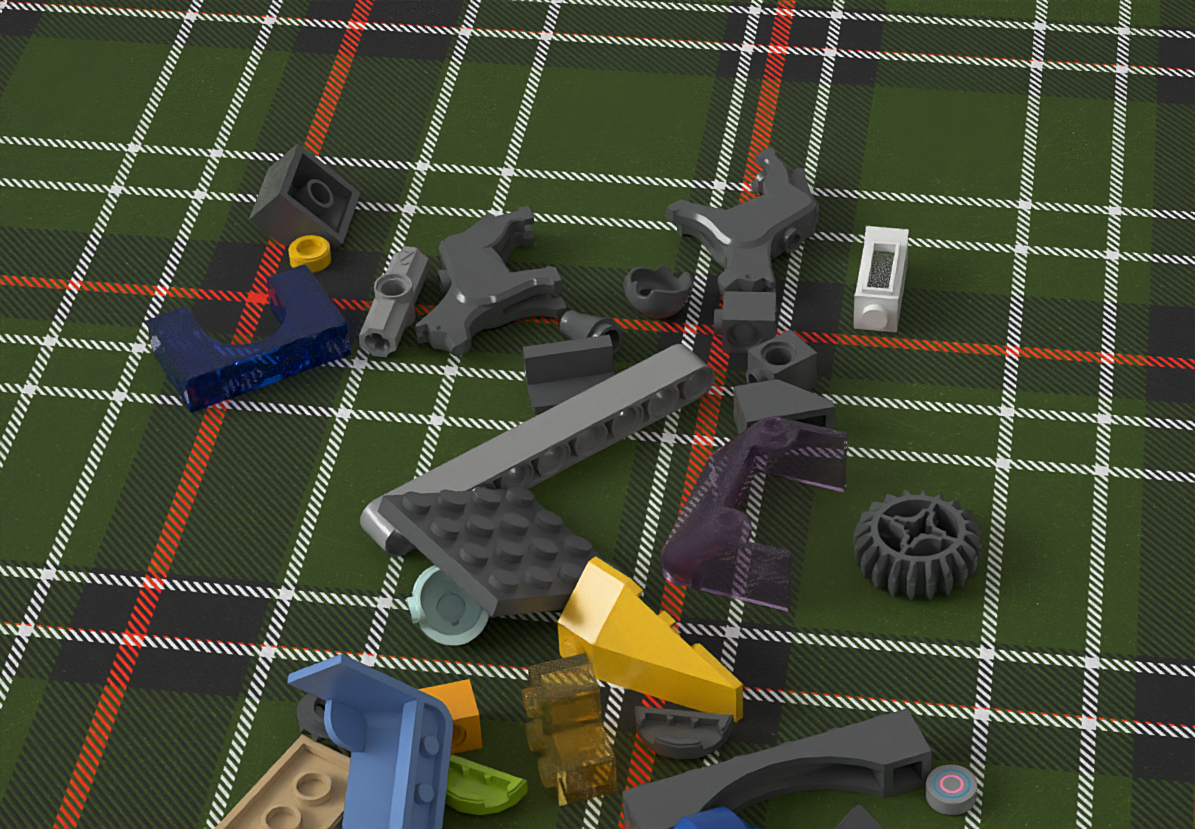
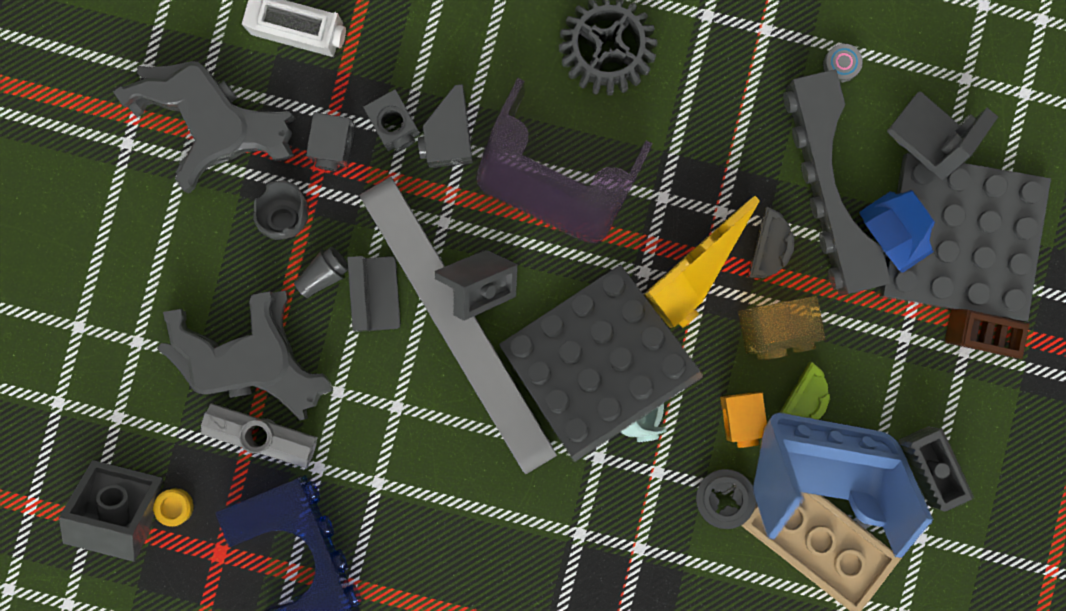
camera: 85 degrees left, 45 degrees up
none -> dark grey panel [435,250,518,321]

